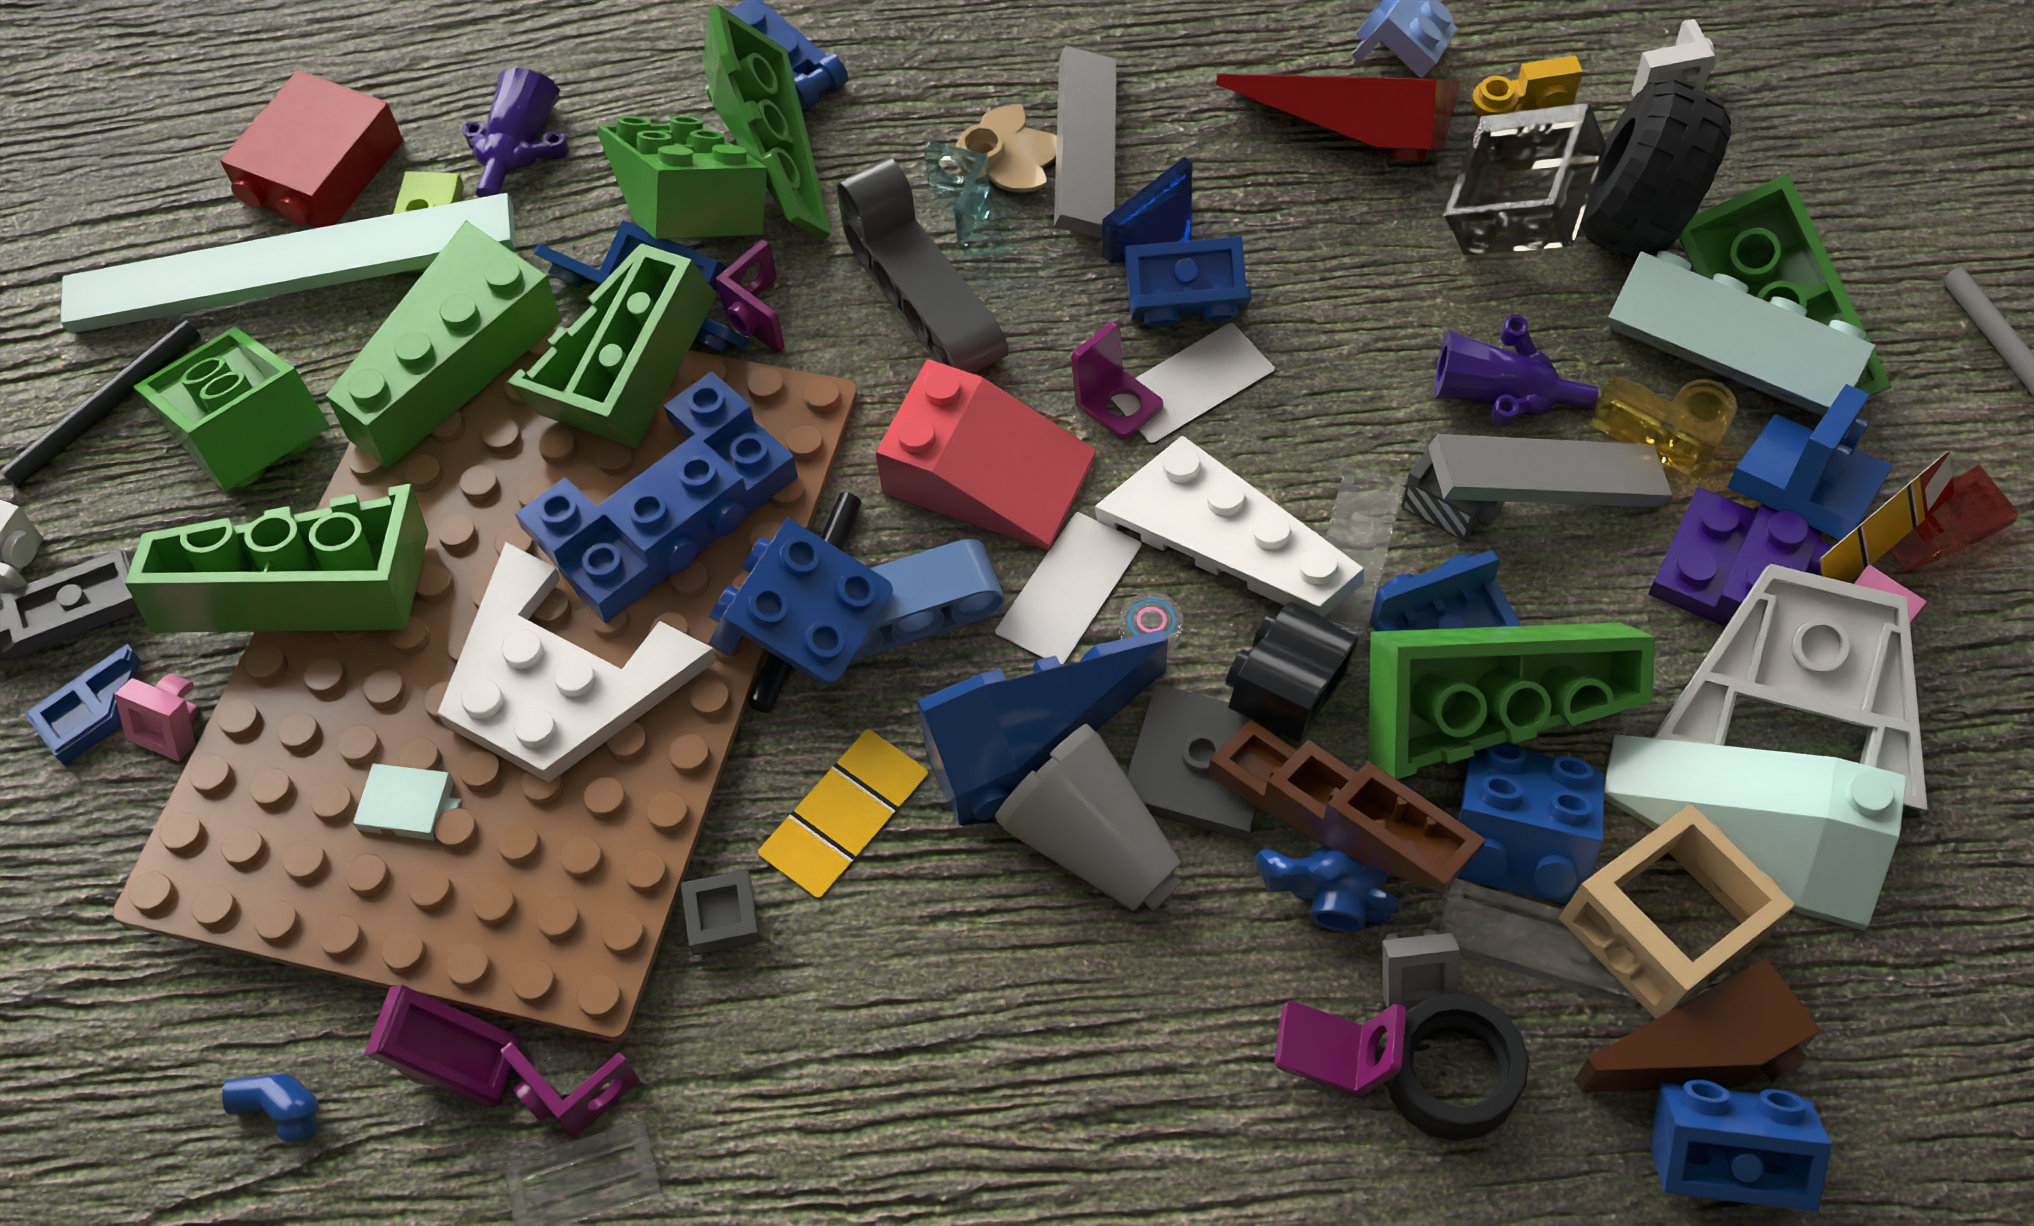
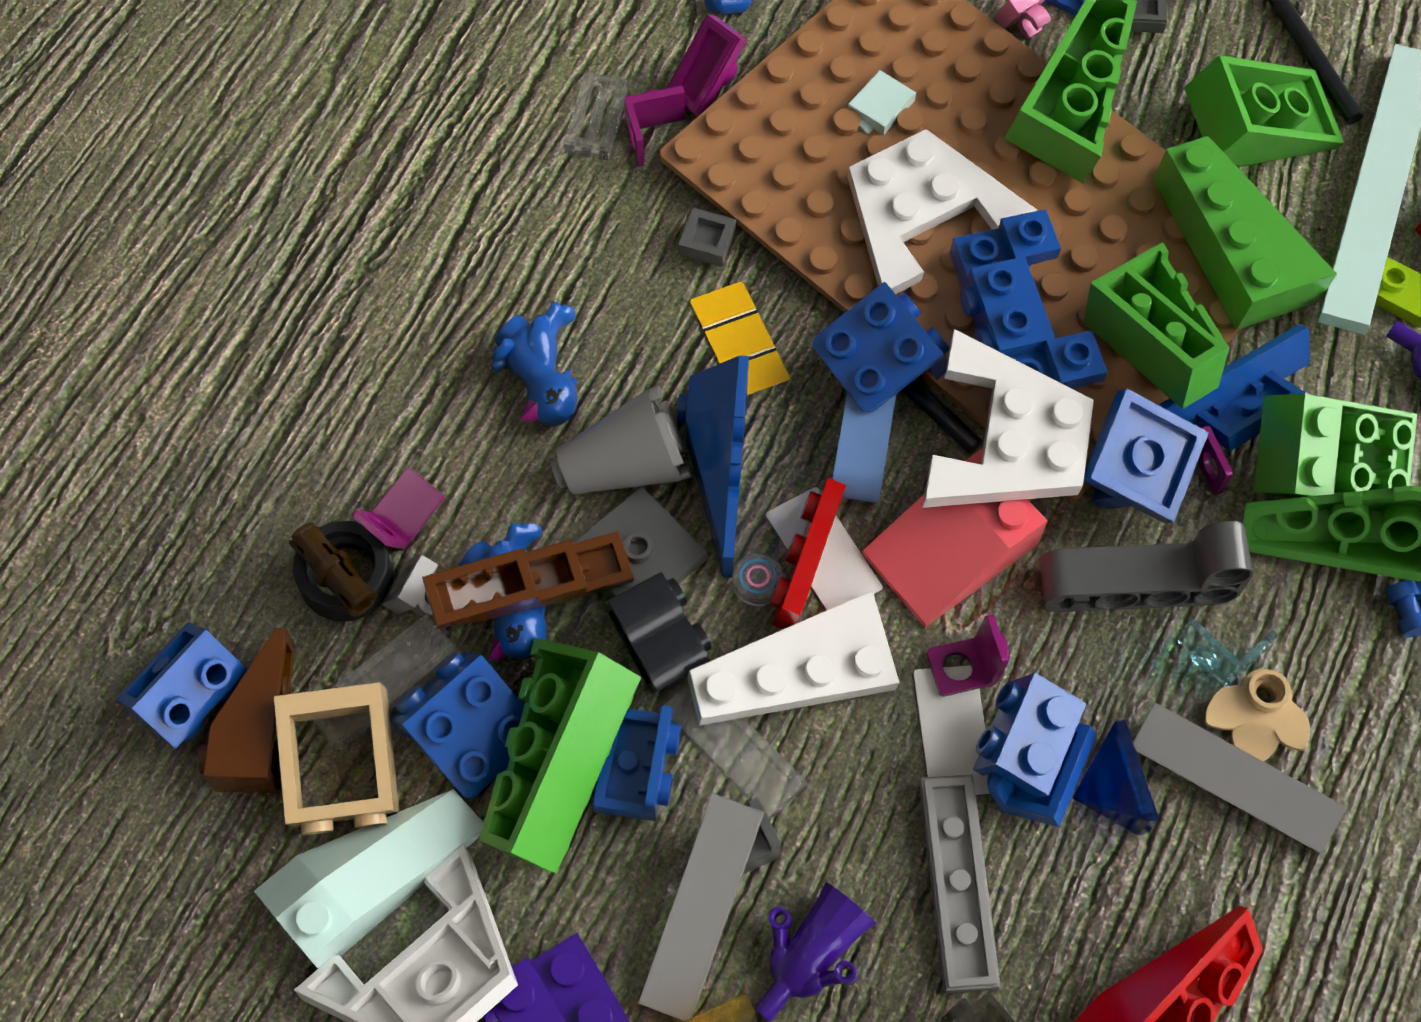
camera: 115 degrees right, 5 degrees up
none -> dark brown pin [289,522,378,617]
none -> blue animal [491,301,578,426]
none -> red plate [769,478,846,629]
none -> light grey tile [919,774,1001,994]
none -> white wing [922,329,1094,508]
none -> bracket [973,672,1086,798]
none -> bracket [1084,388,1209,523]

